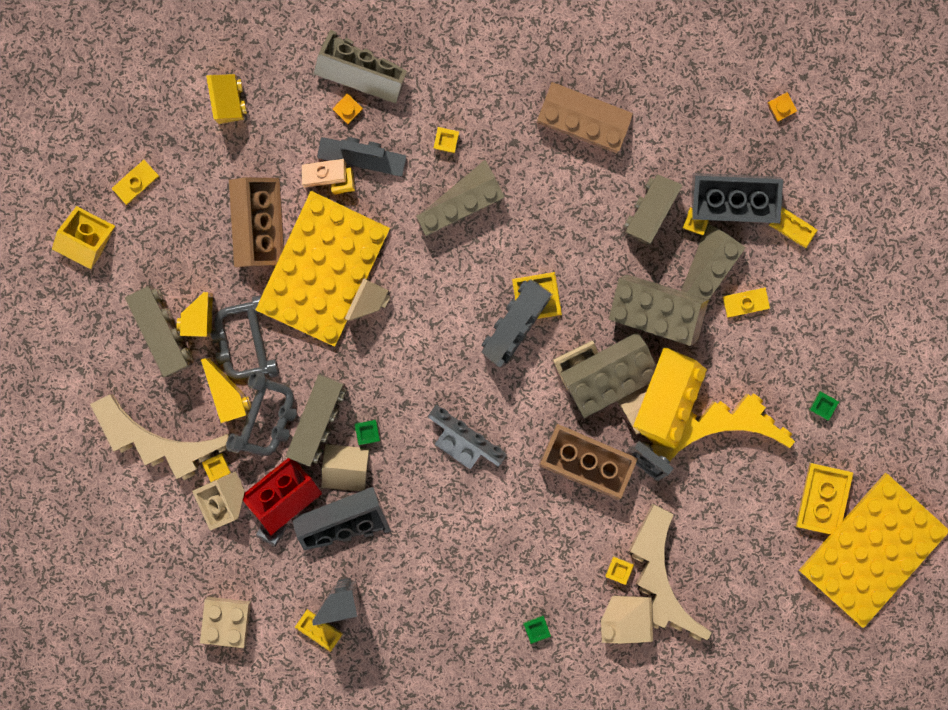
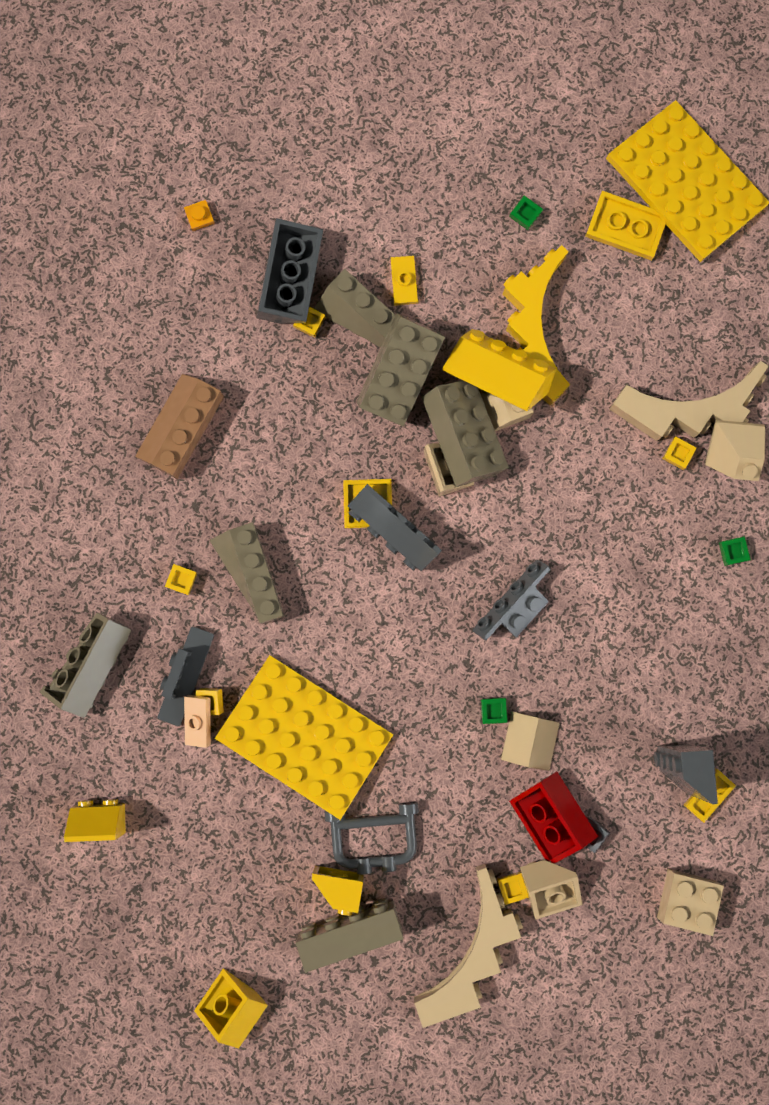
camera: 85 degrees left, 5 degrees down
yellow plate [111,160,159,205] -> none
yellow slope [201,358,252,423] -> none
dark grey bar [226,371,297,456] -> none
medium nougat slope [229,177,284,267] -> none
dark tan brick [285,374,347,466] -> none
dark grey wedge [292,487,392,550] -> none
light orange plate [332,94,363,125] -> none
tan slope [345,278,391,321] -> none
medium nougat slope [538,424,638,500] -> none
dark tan slope [623,174,683,245] -> none
dark grey plate [625,441,674,482] -> none
yellow plate [769,206,818,248] -> none

